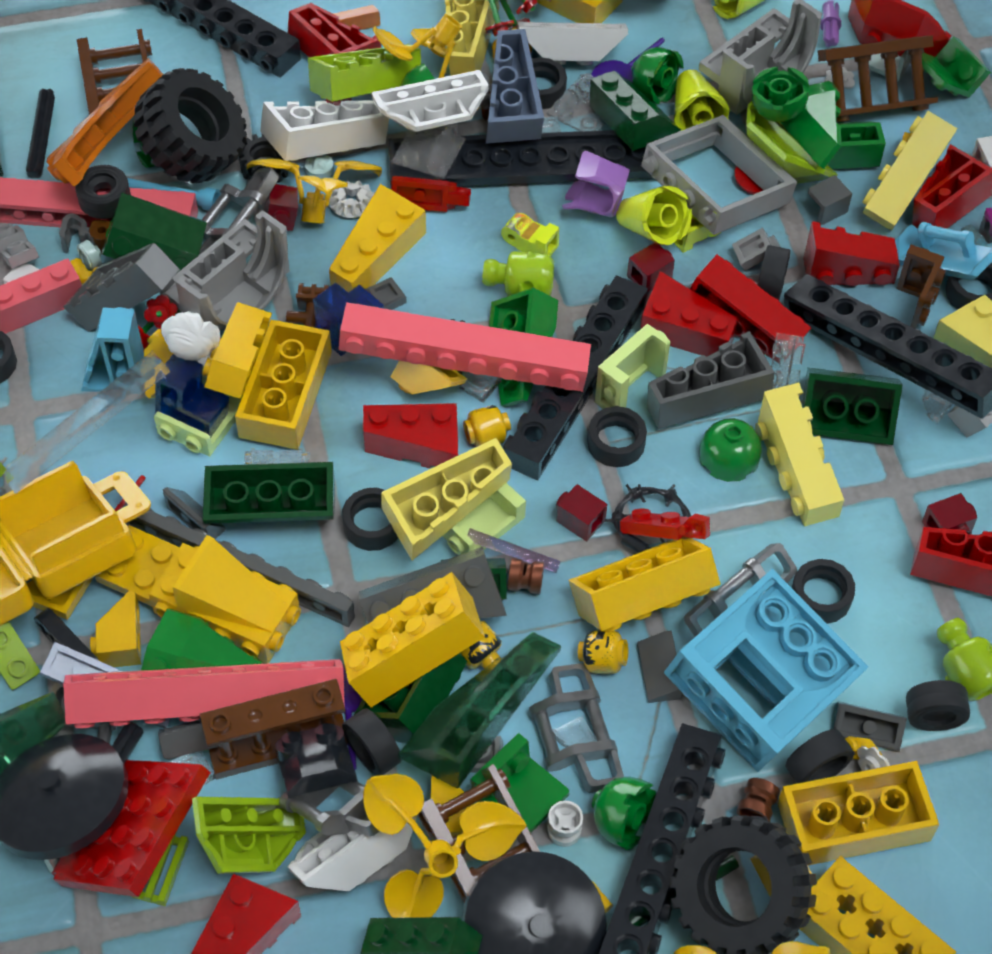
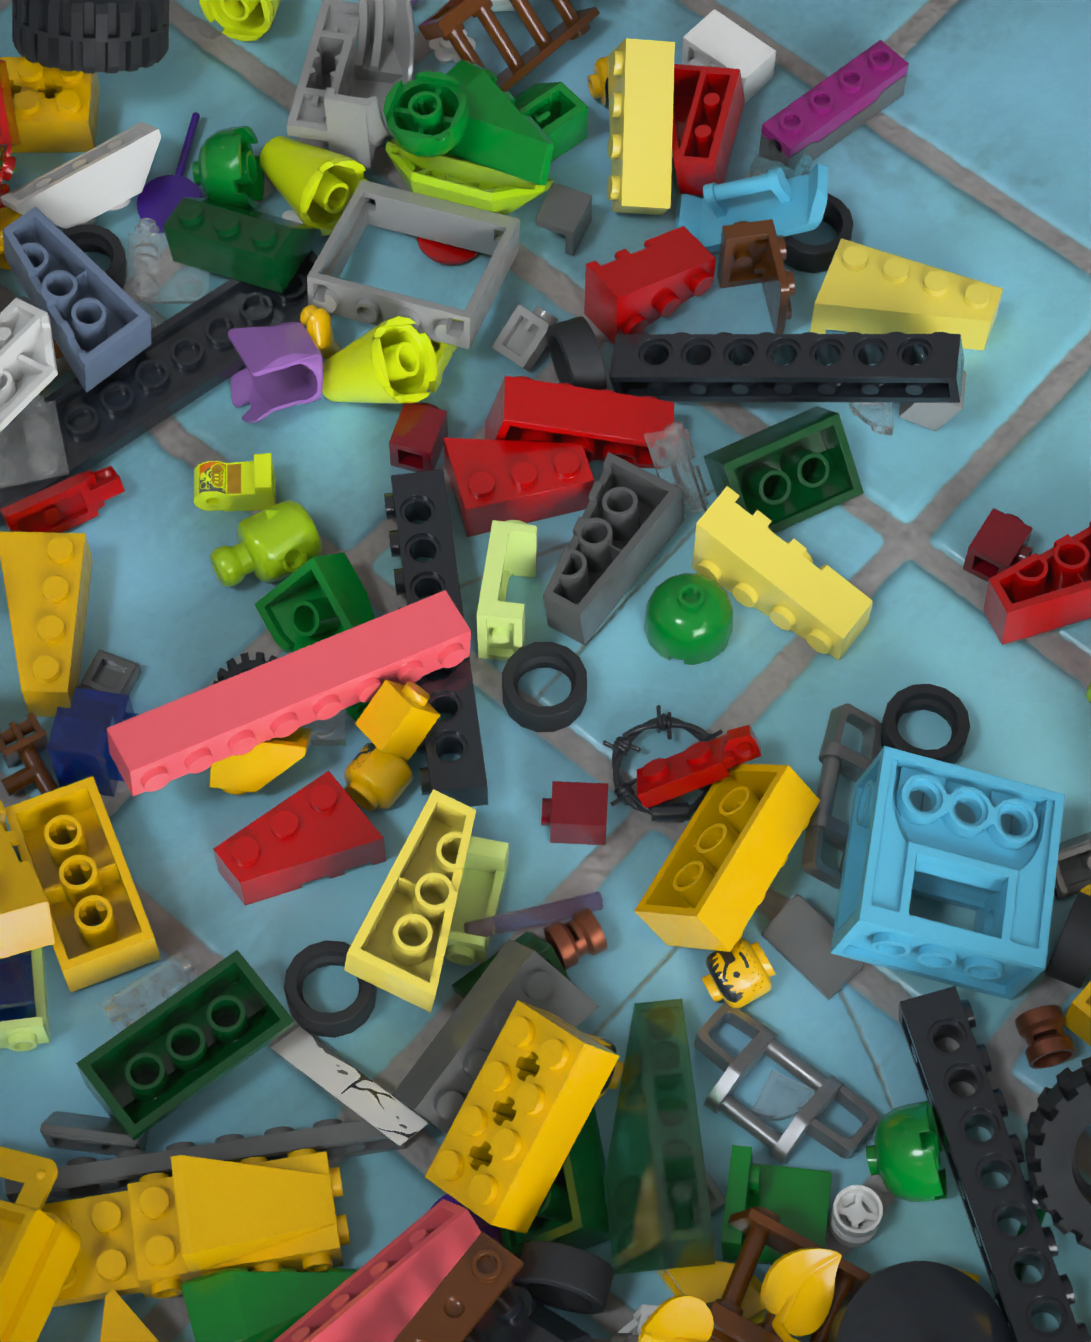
camera: 35 degrees left, 5 degrees up
none -> white sticker [271,1026,428,1146]
none -> yellow arm [300,304,342,360]
none -> yellow brick [355,680,441,759]

